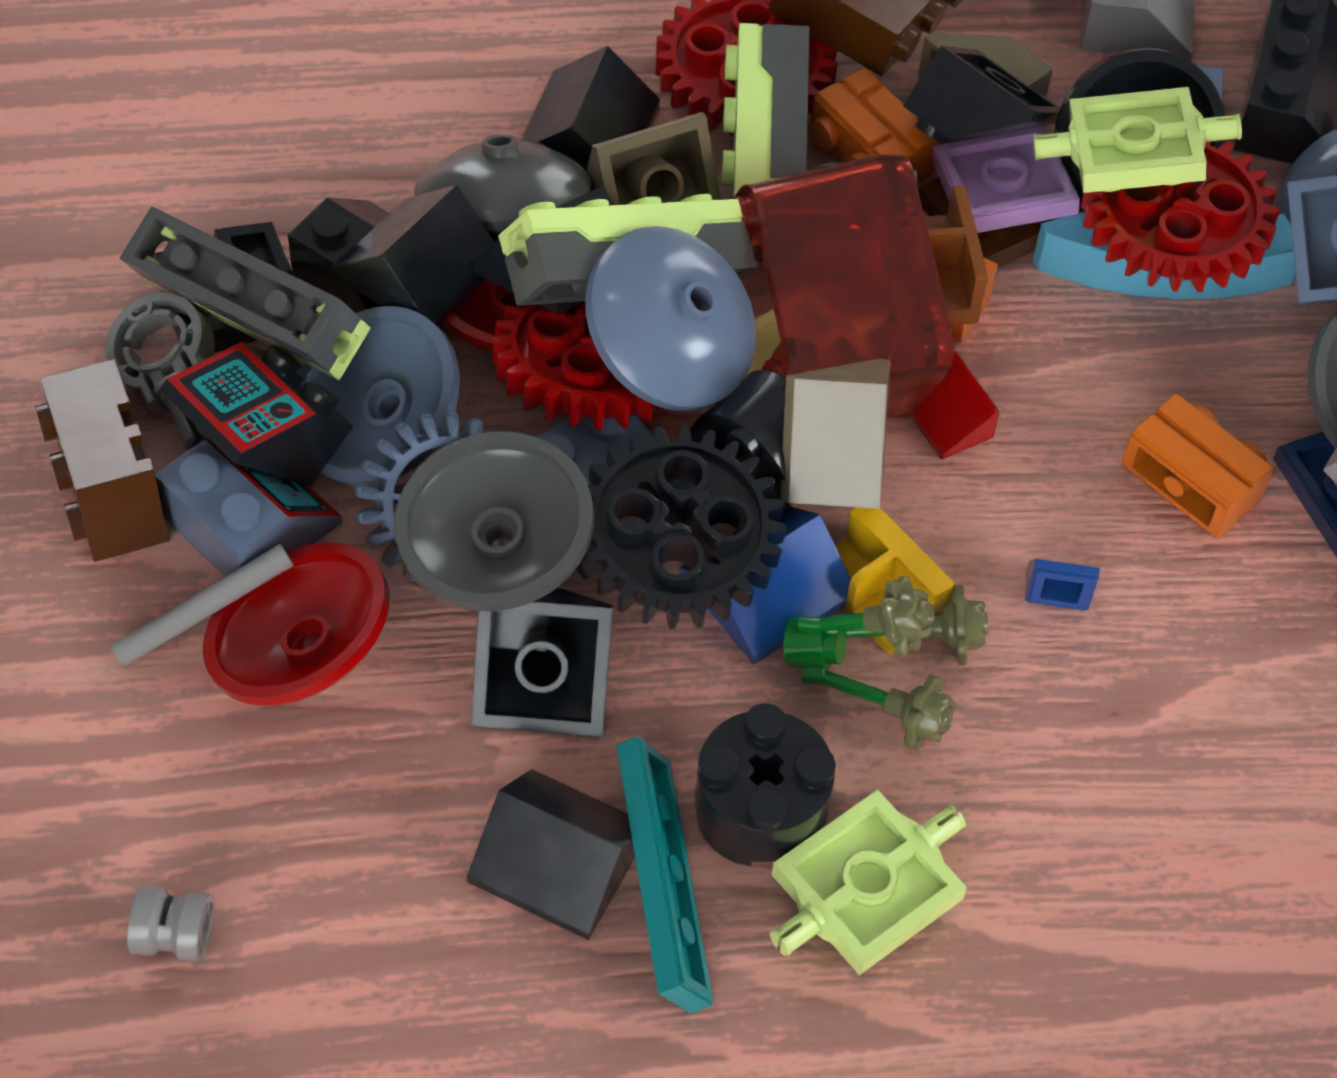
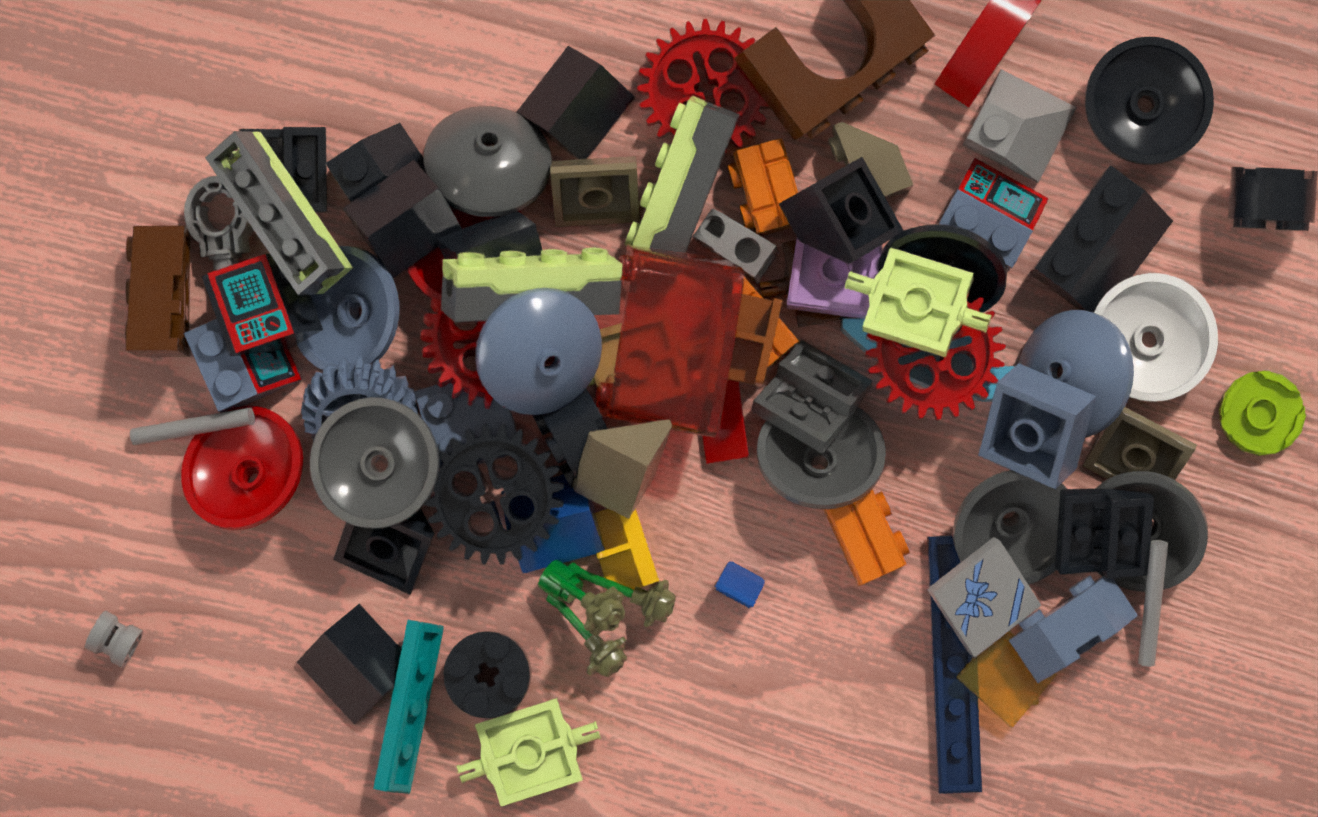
camera: 25 degrees right, 30 degrees up
none -> dark grey slope [751,339,873,454]
none -> dark grey dish [757,407,886,509]

